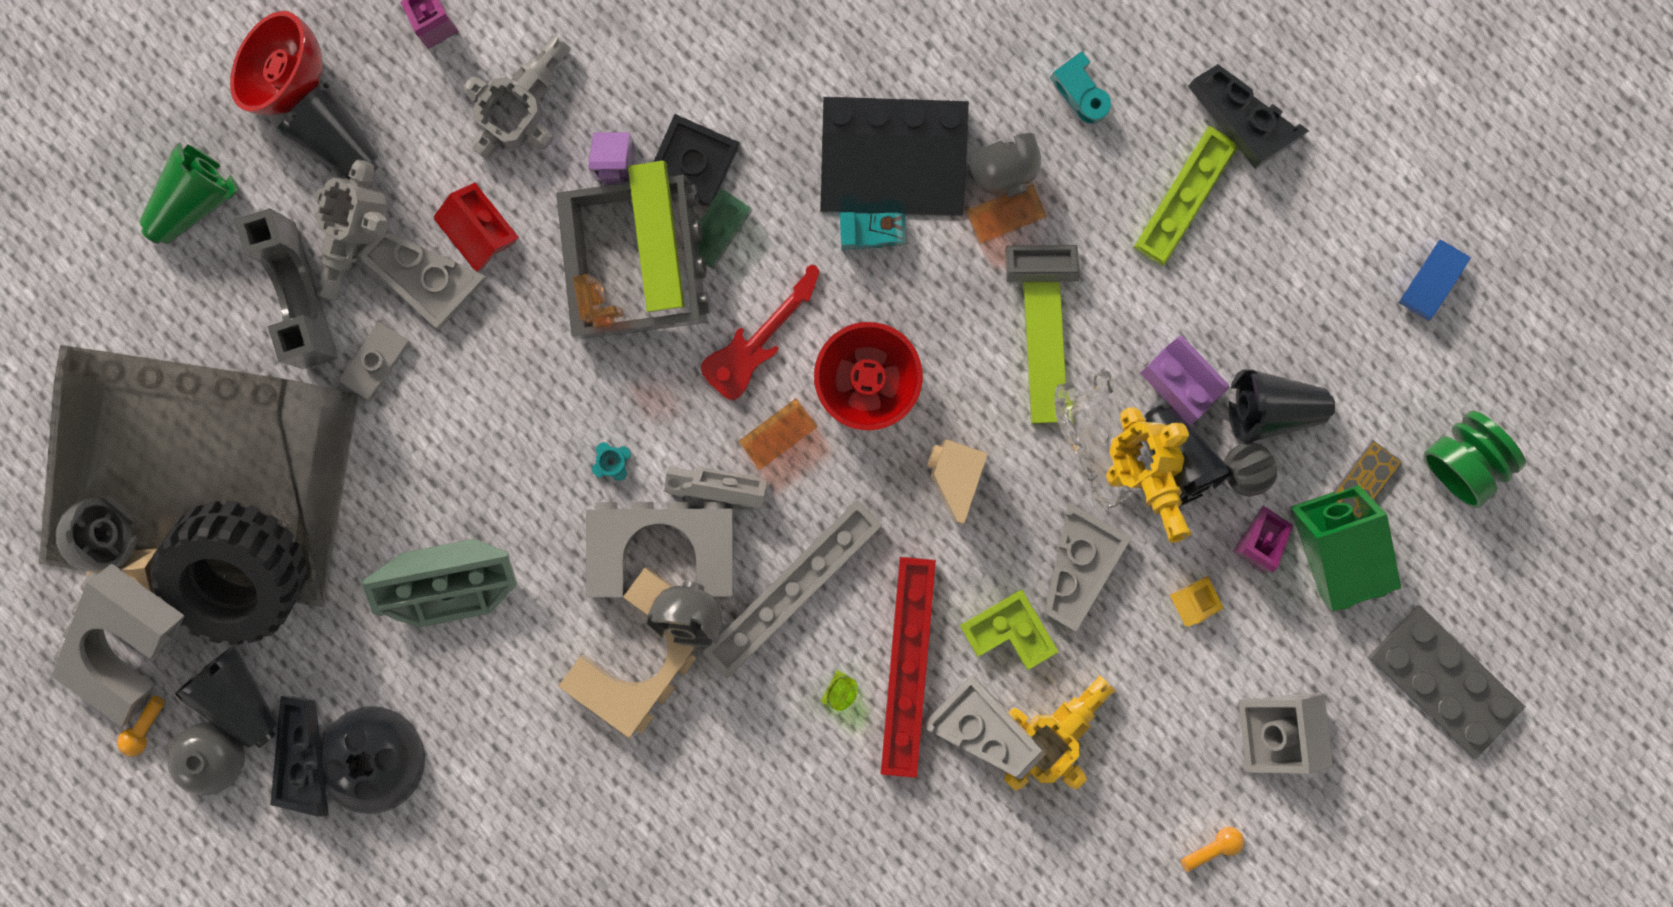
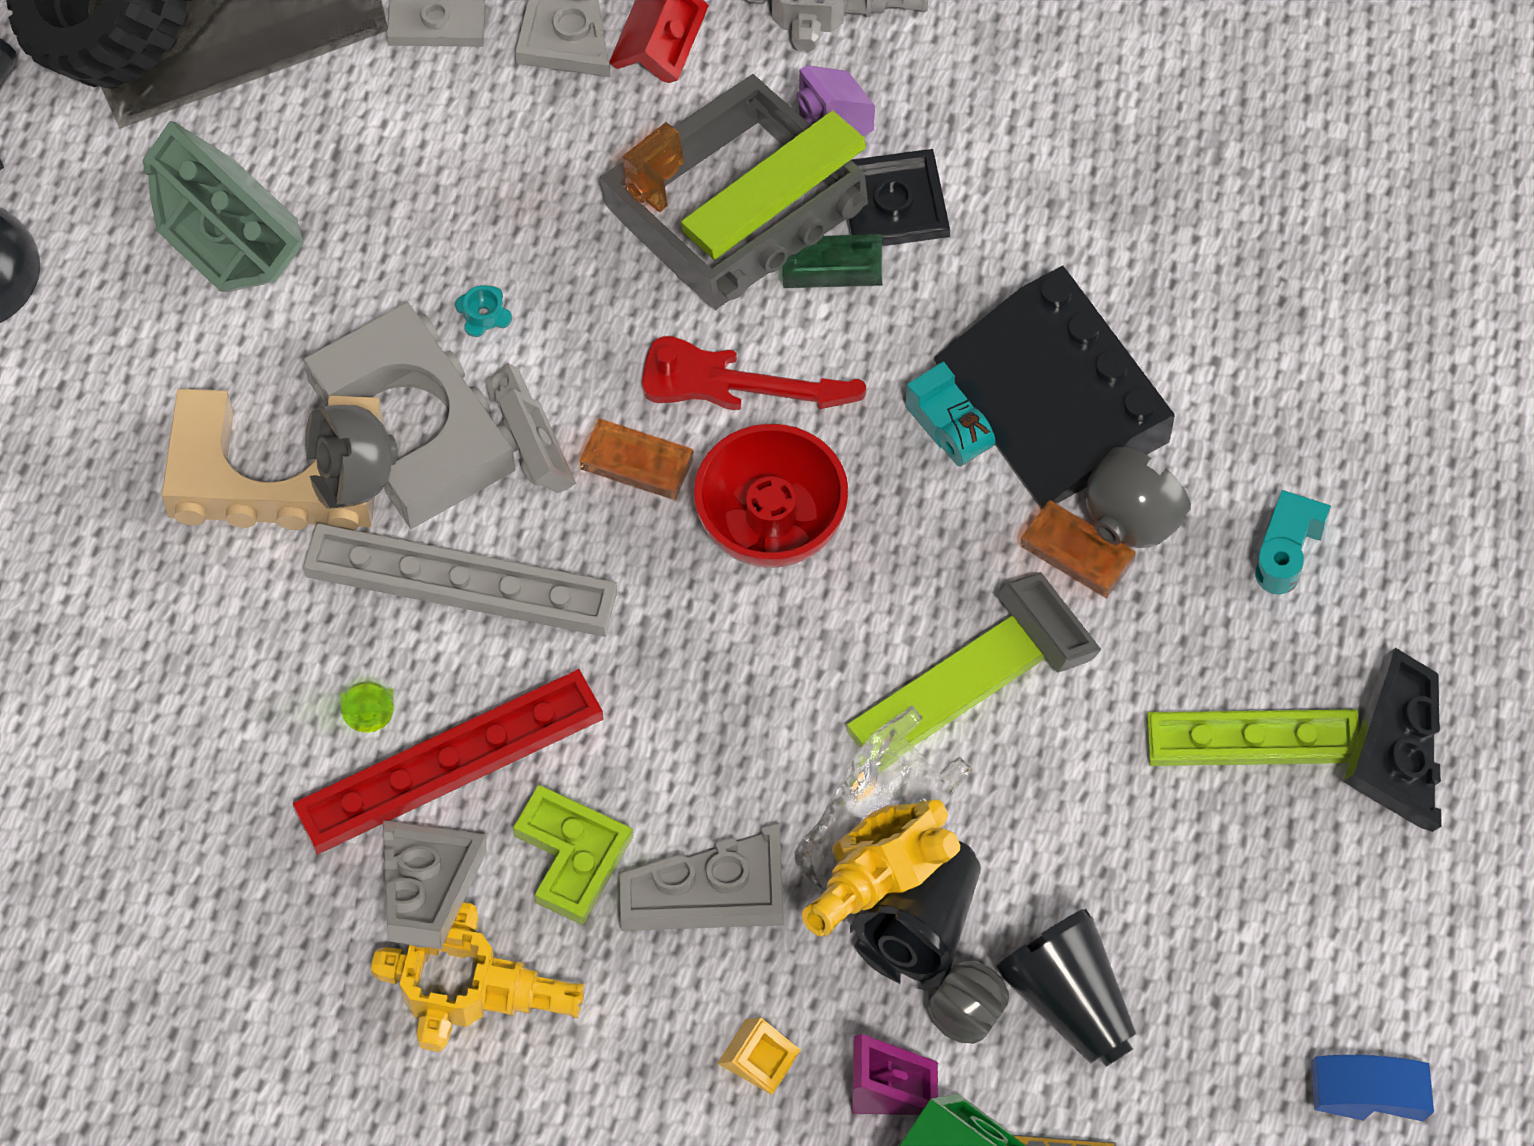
camera: 60 degrees right, 25 degrees down
tan slope [926,439,988,524] -> none
medium lavender bracket [1140,335,1230,425] -> none

